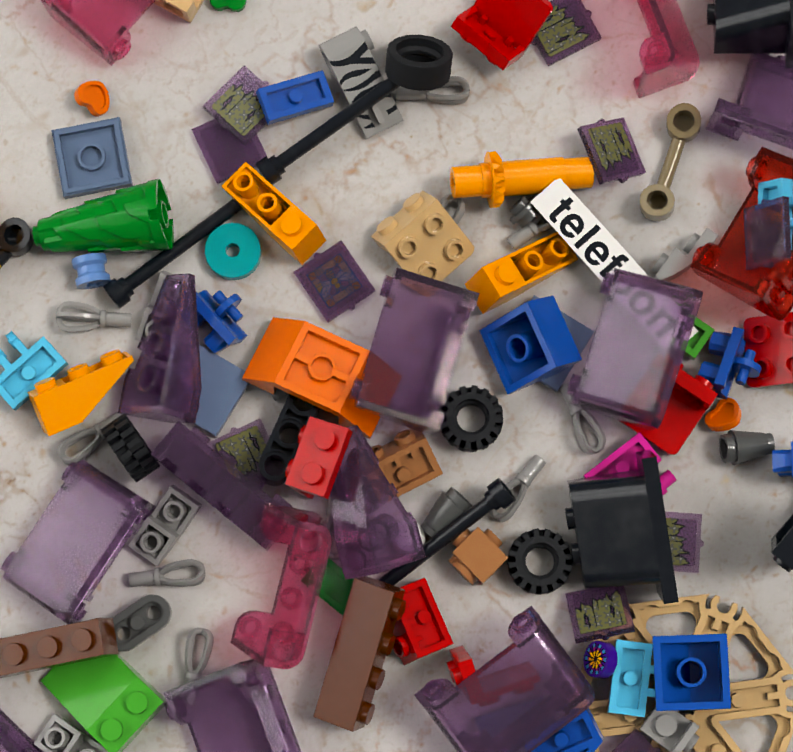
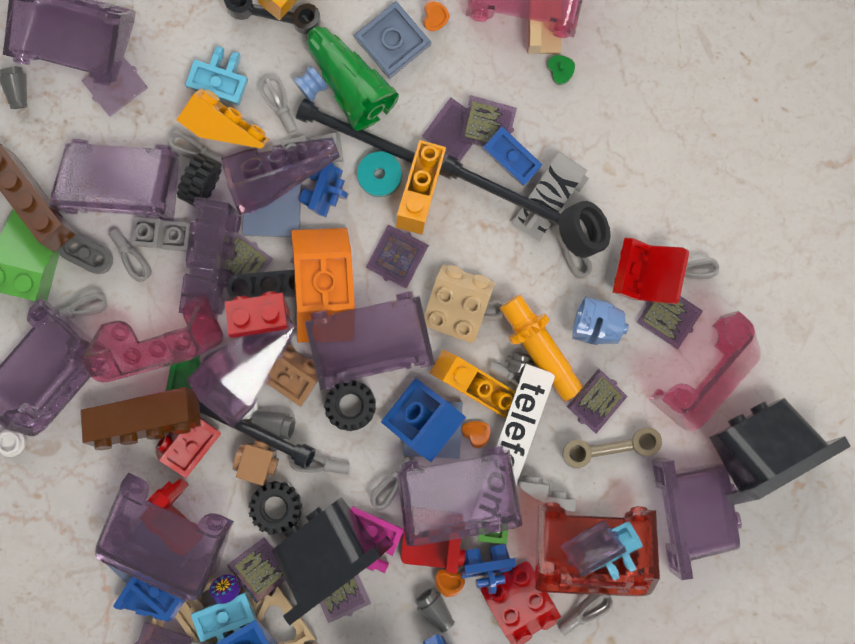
camera: 60 degrees right, 5 degrees up
none -> orange piece [462,421,490,448]
none -> medium blue helmet [572,296,629,345]

